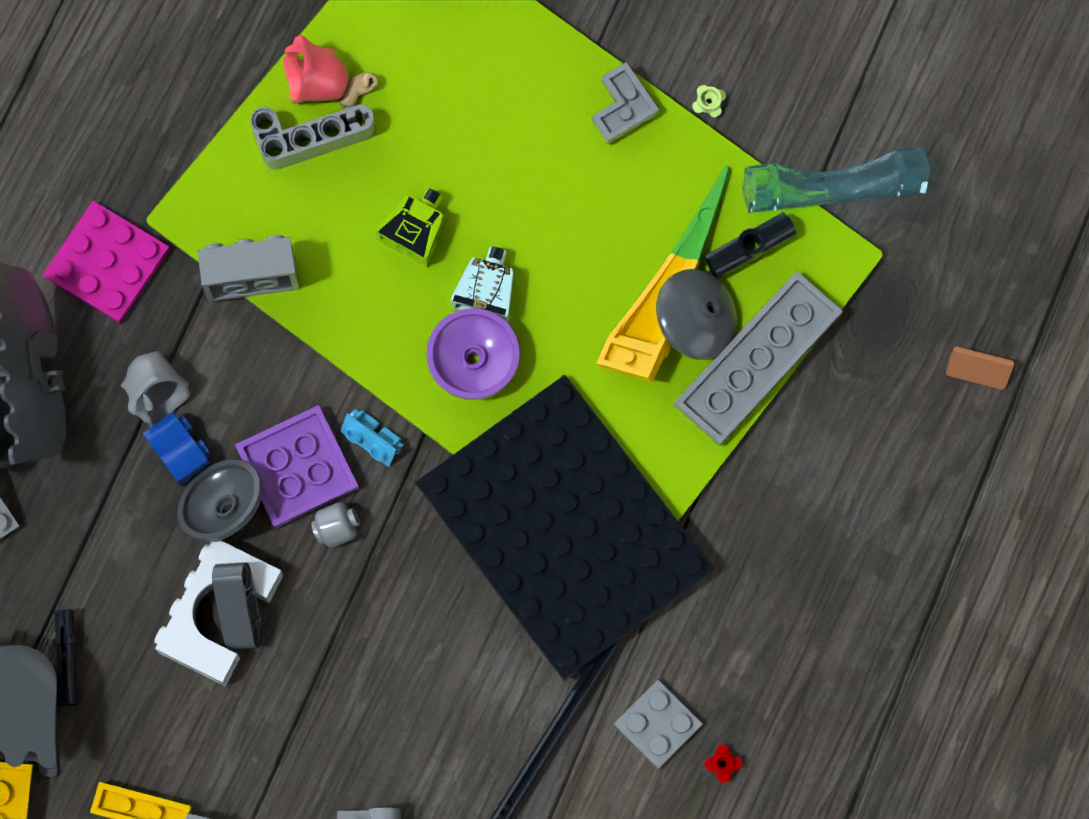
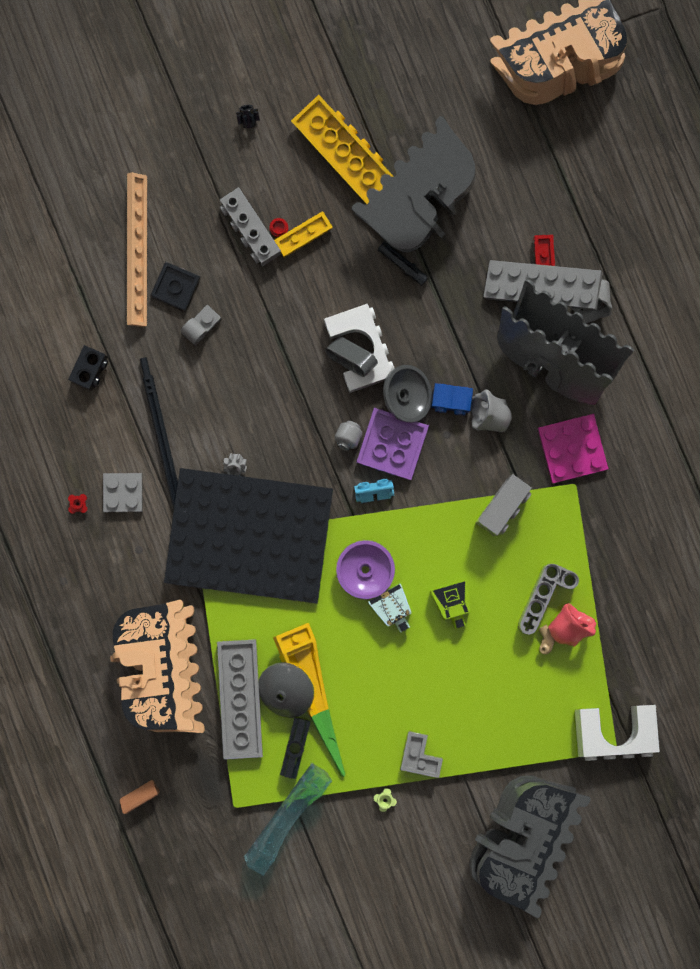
camera: 130 degrees right, 10 degrees up
none -> light nougat animal [110,600,205,733]
none -> light grey gear [223,453,247,476]

